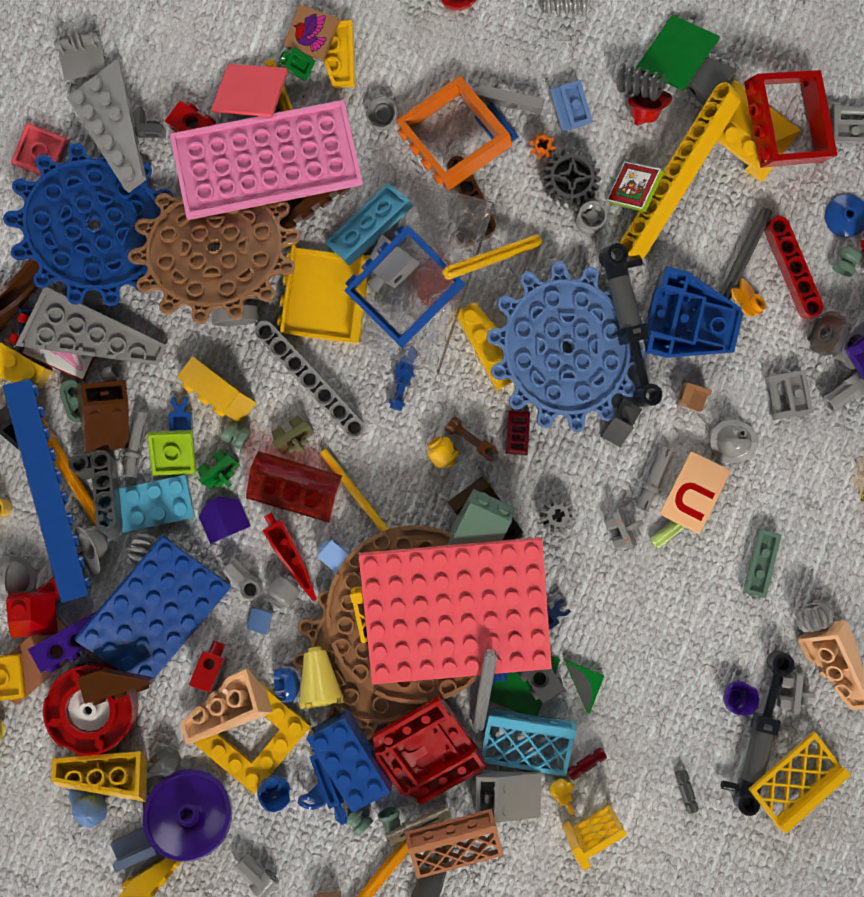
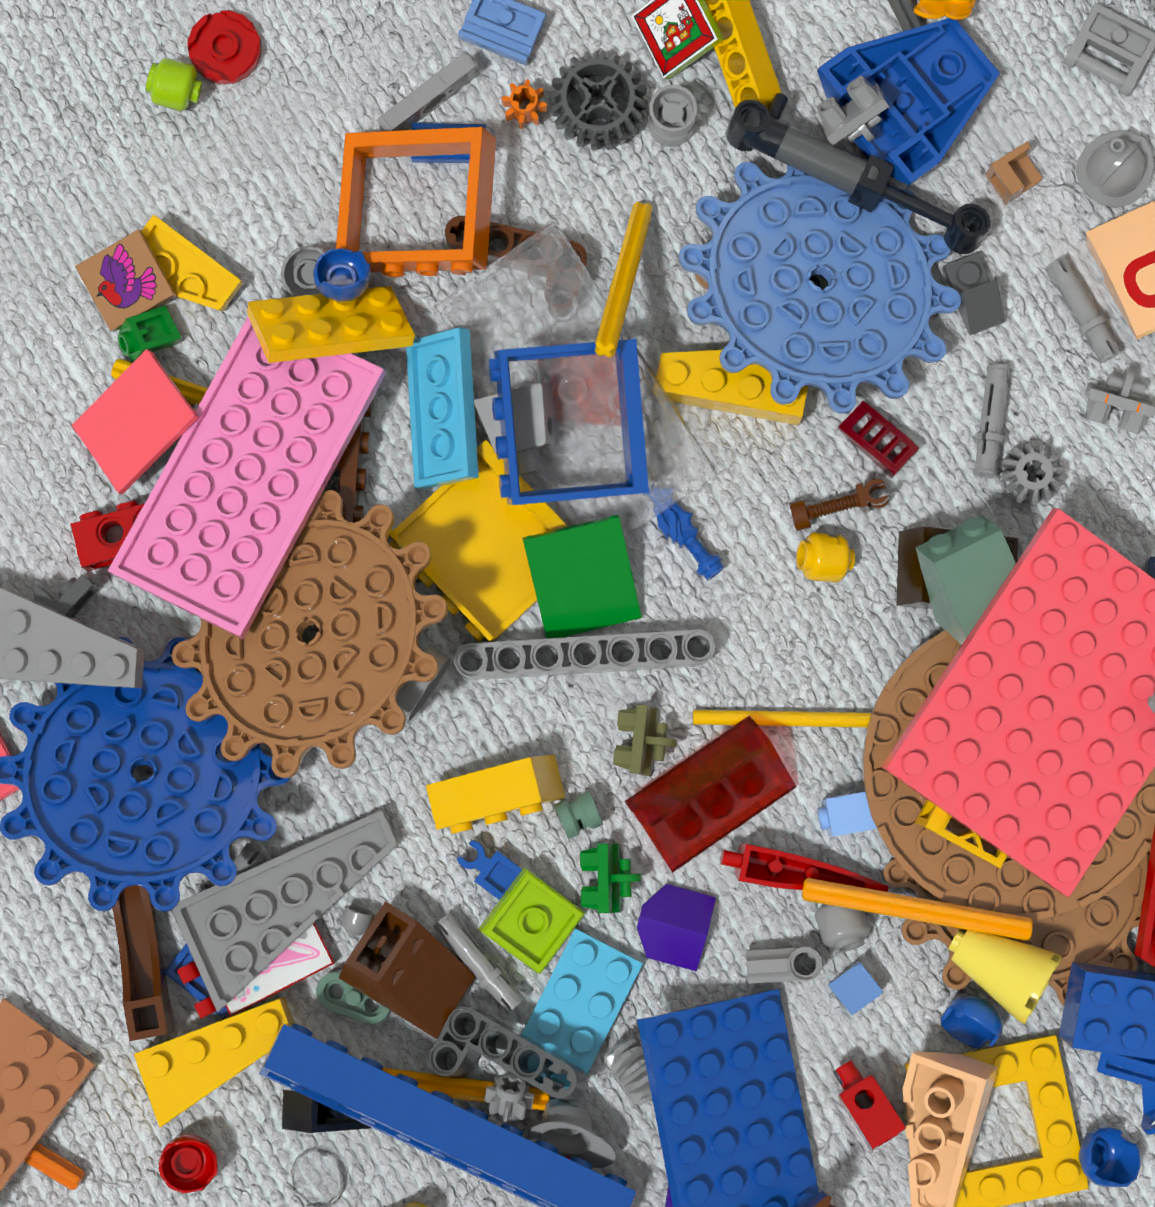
camera: 45 degrees left, 5 degrees down
none -> yellow plate [247,286,415,363]
none -> blue hair [313,248,371,302]
none -> light grey gear [484,1074,534,1123]
none -> green piece [522,514,642,639]
none -> light orange axle [802,878,1033,941]
none -> light grey hips [817,76,889,145]
none -> light grey pin [973,364,1011,479]

